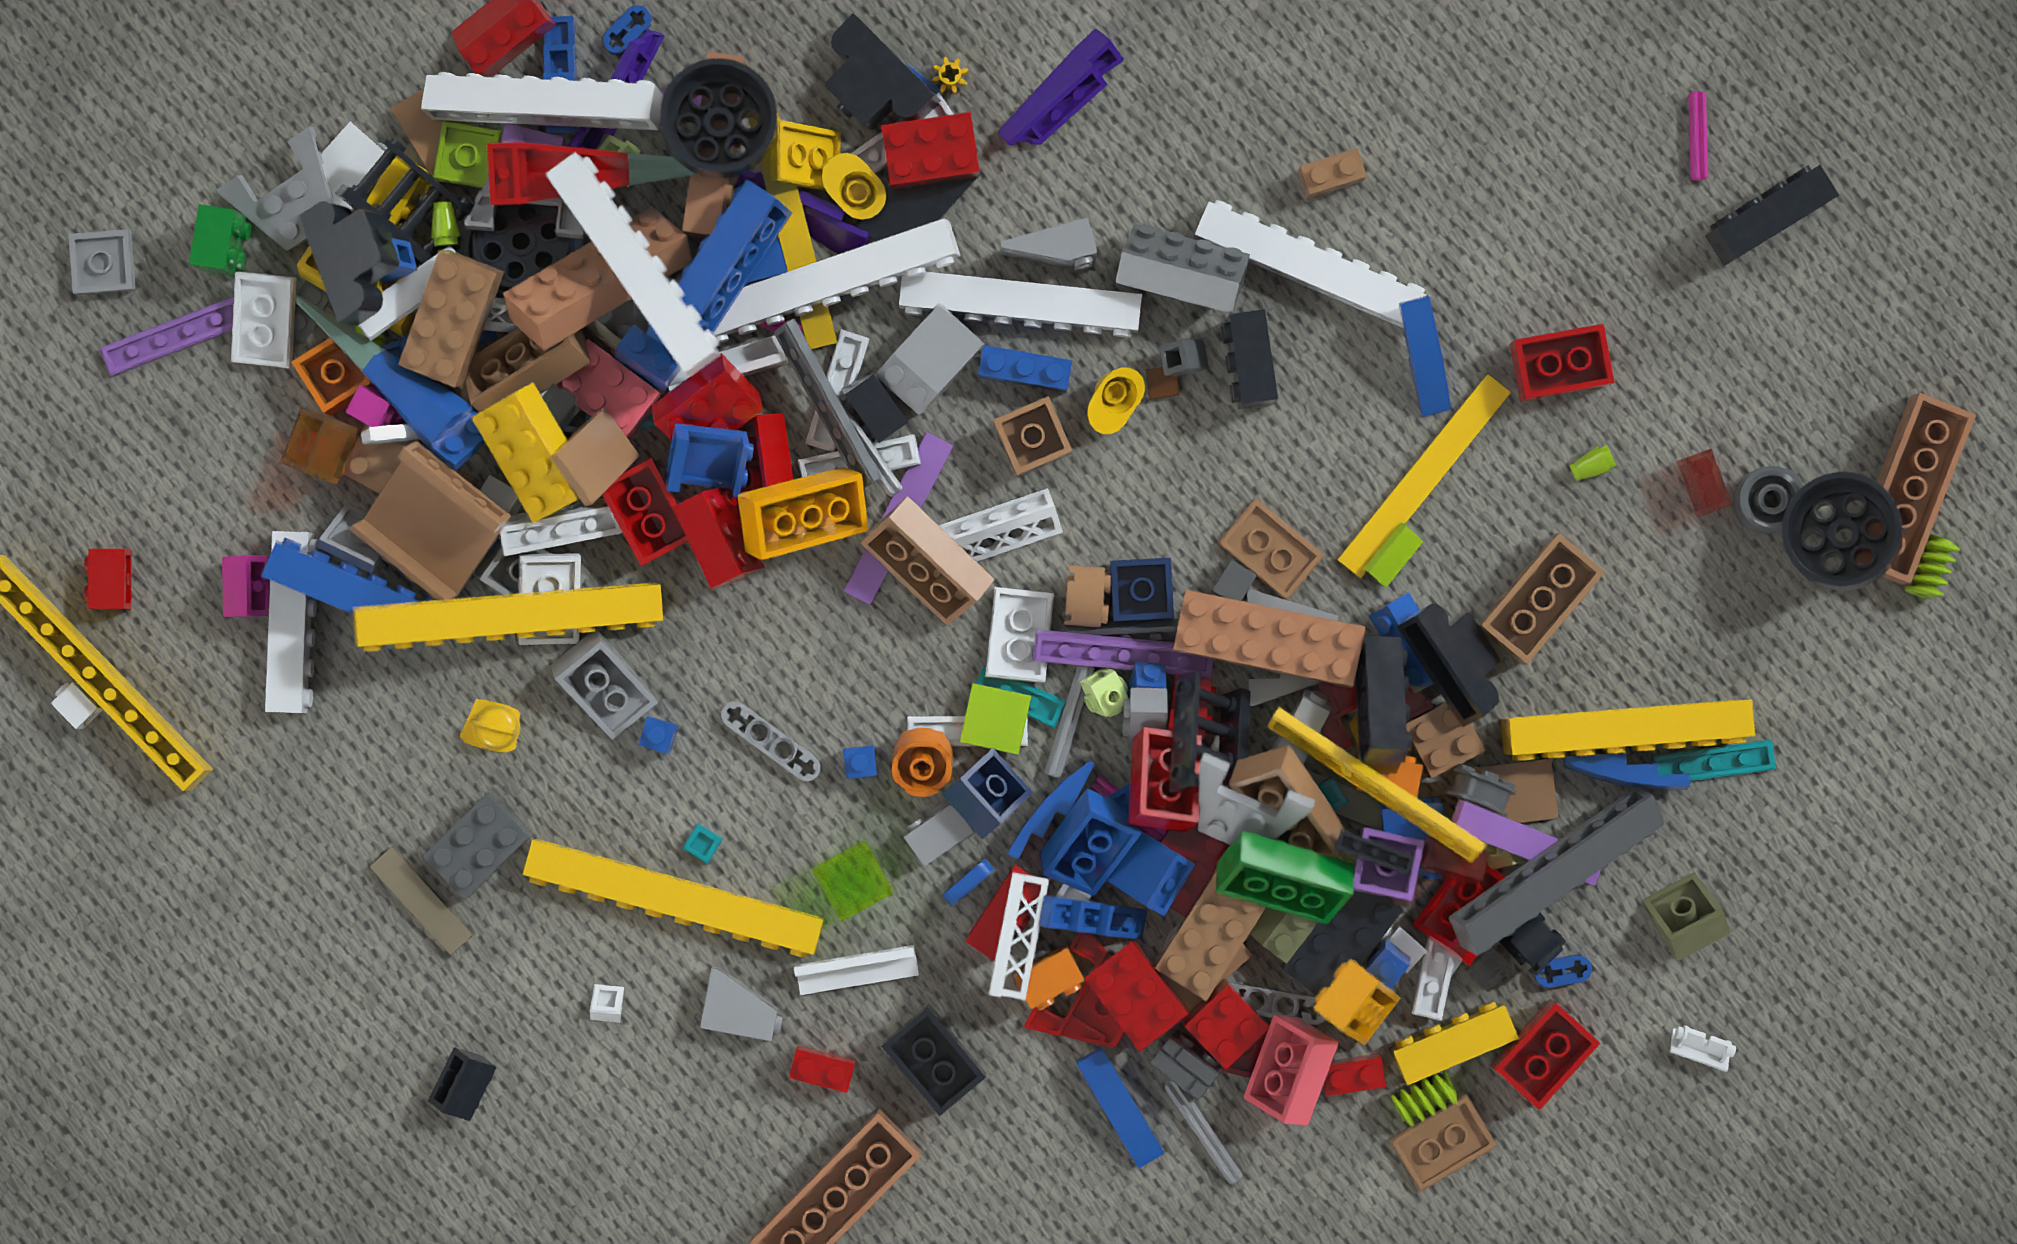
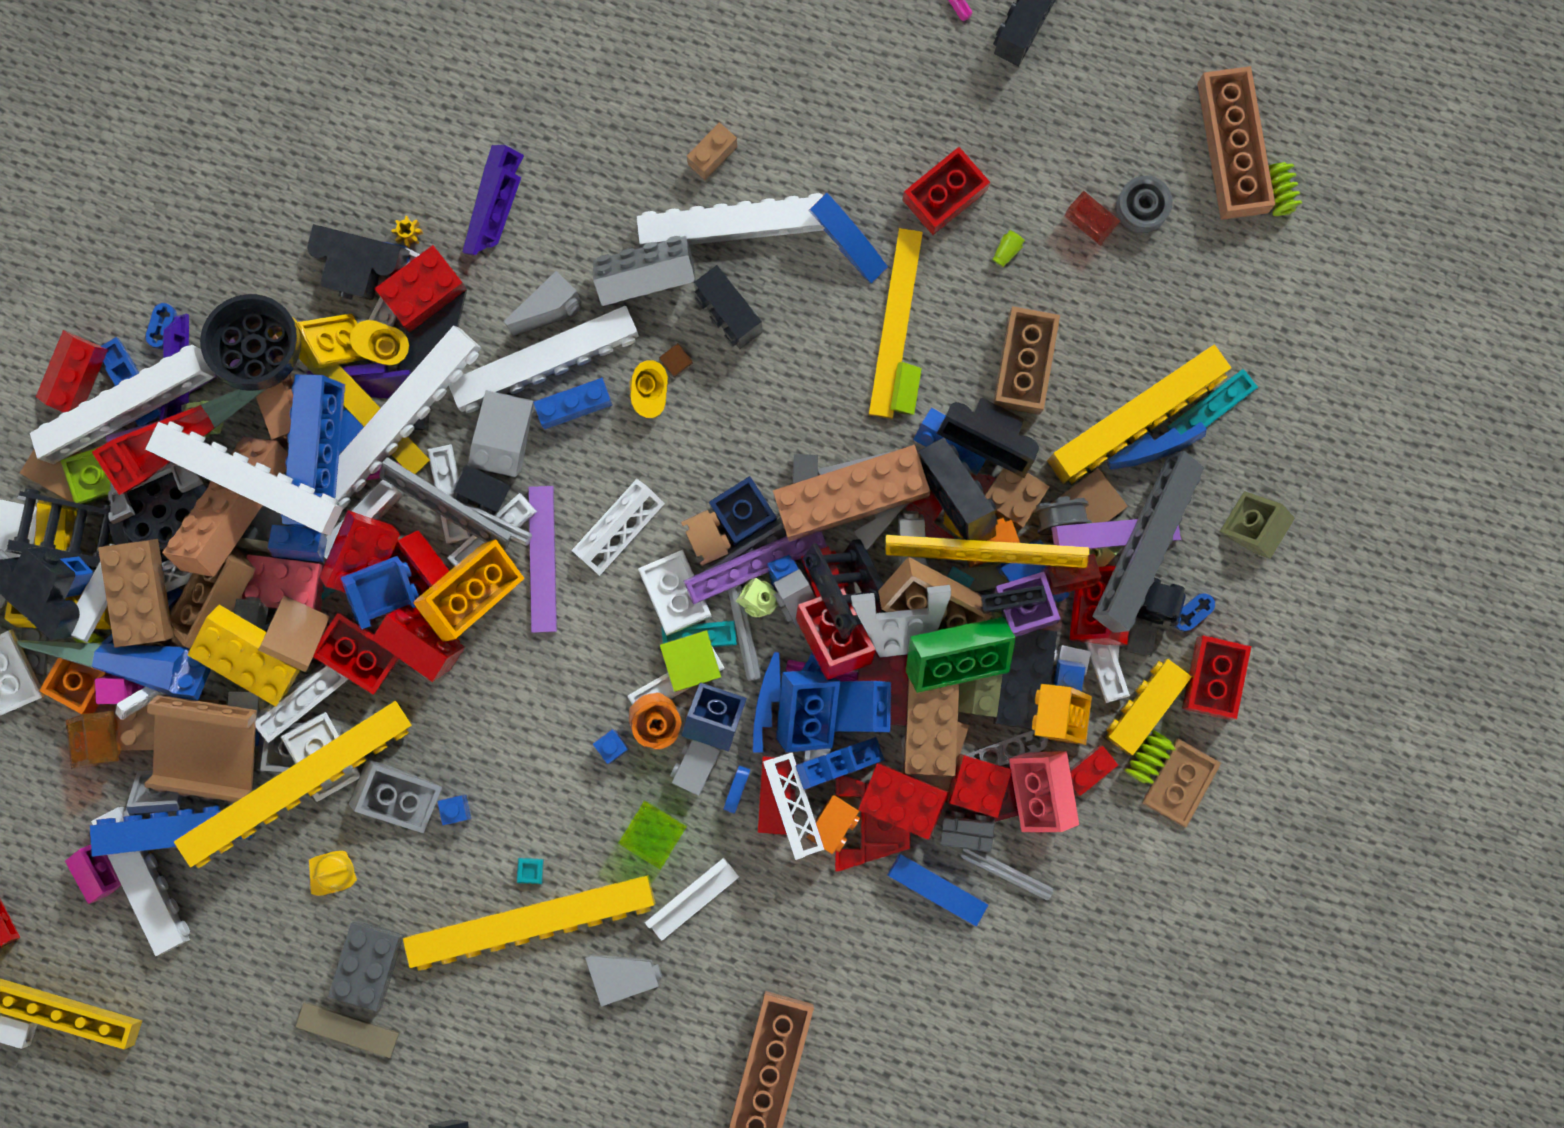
camera: 30 degrees left, 5 degrees down
lime cone [431,202,461,246] -> none
white slope [590,984,624,1023] -> none
light grey beam [721,701,821,781] -> none
red brick [789,1045,856,1093] -> none
medium nougat brick [861,496,995,626] -> none
black brick [881,1004,986,1116] -> none
medium nougat brick [993,396,1072,477] -> none
dark grey brick [1159,339,1209,376] -> none
medium nougat tile [1217,498,1325,600] -> none
white hinge [1670,1025,1736,1072] -> none
black wheel [1782,472,1903,590] -> none

